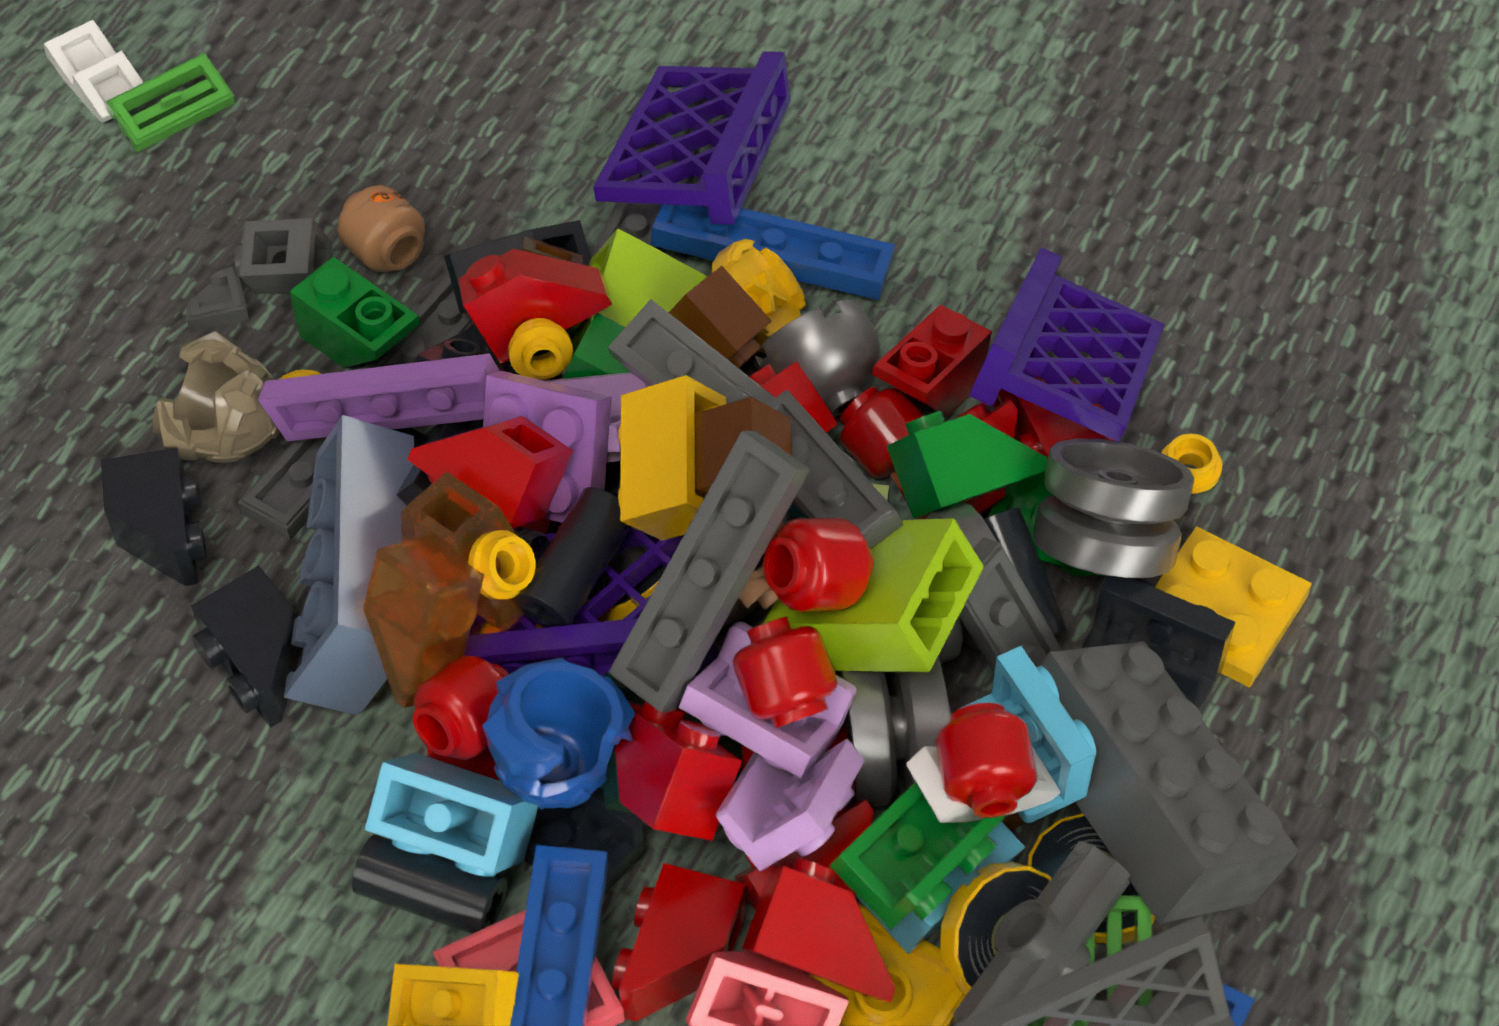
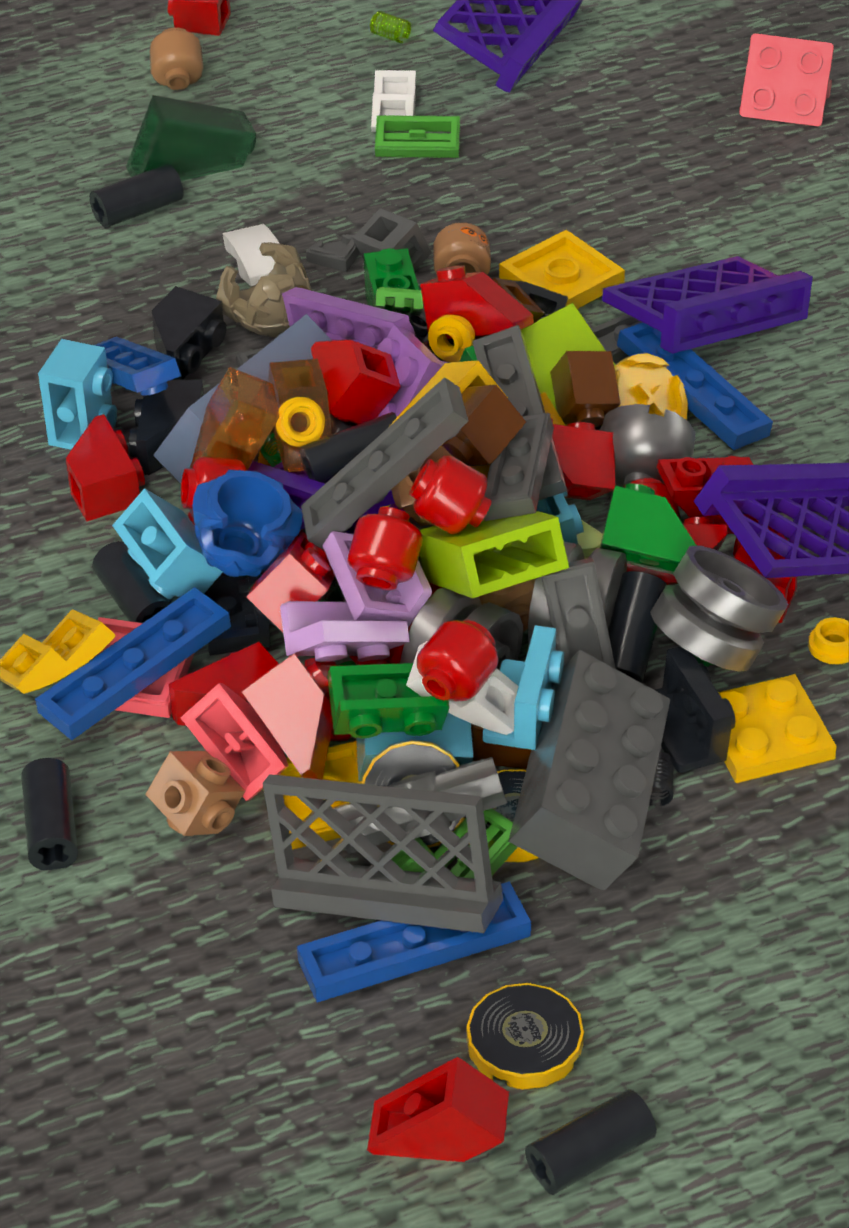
camera: 40 degrees right, 10 degrees down
none -> medium azure brick [38,339,117,450]
none -> red slope [66,414,145,522]
none -> blue plate [95,337,181,396]
none -> white slope [223,224,279,286]
none -> bright green tile [374,287,423,315]
none -> yellow plate [499,230,625,309]

